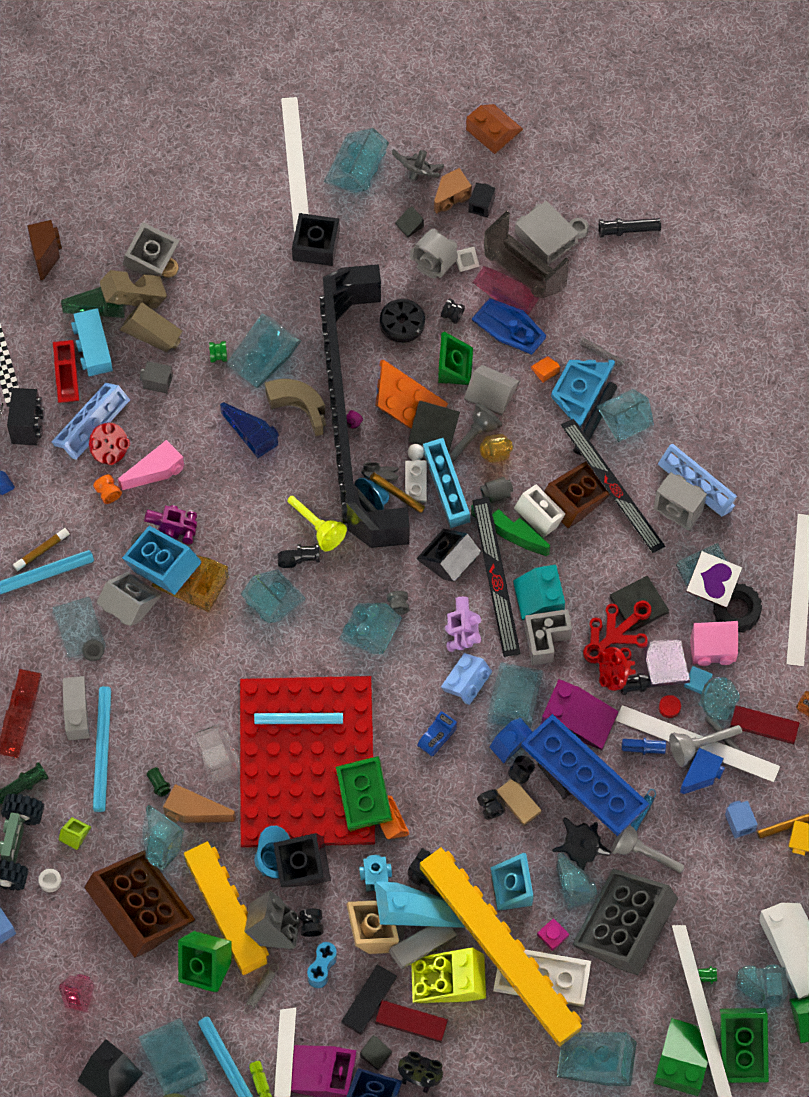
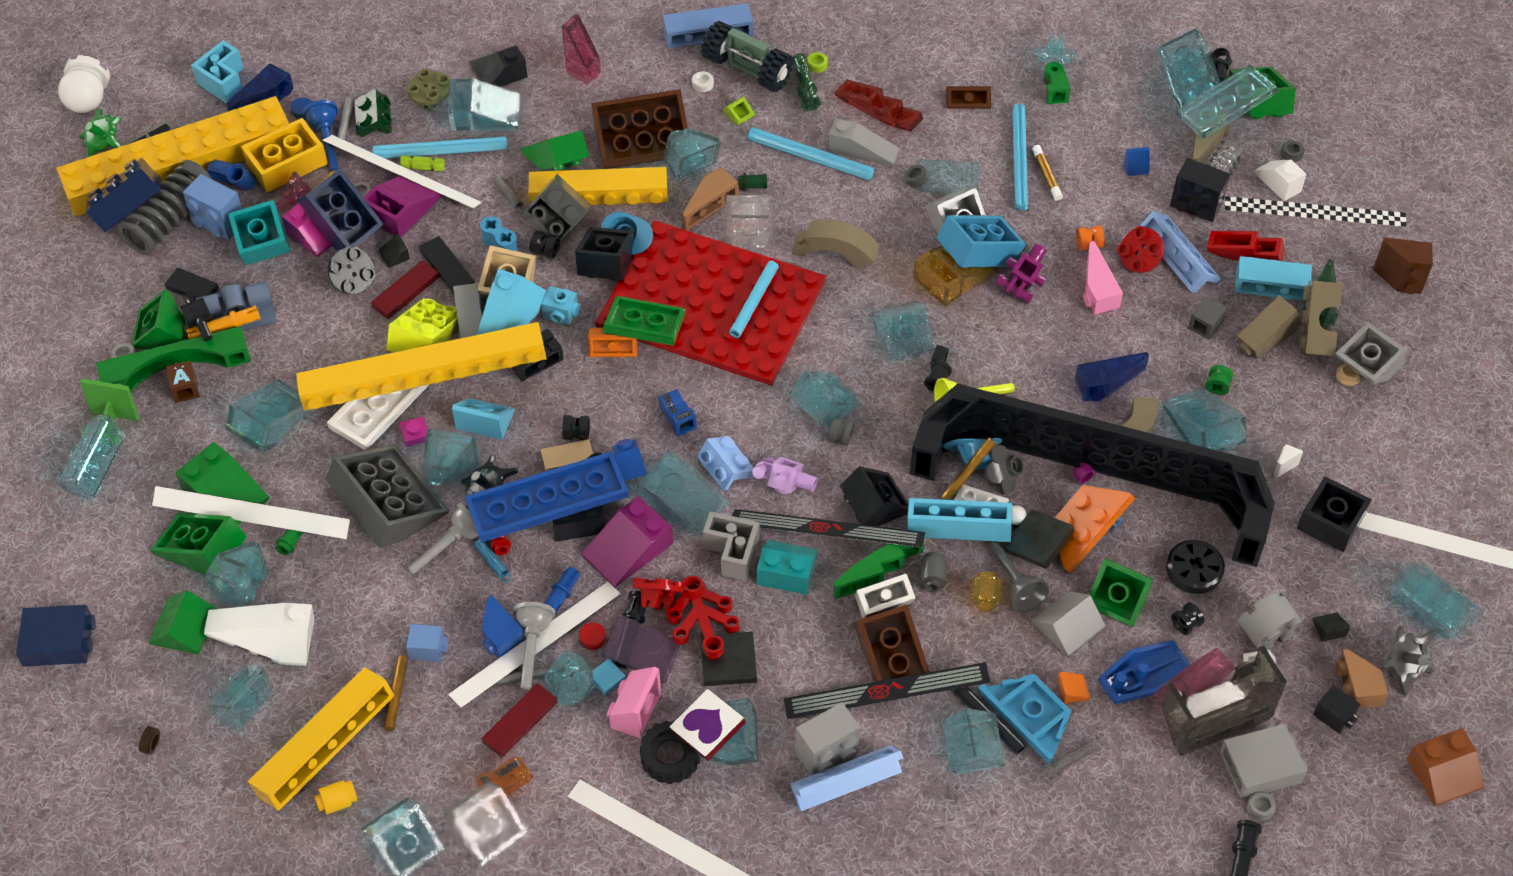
camera: 115 degrees right, 10 degrees down
none -> dark tan arch [792,220,879,268]
none -> white slope [1273,444,1303,478]

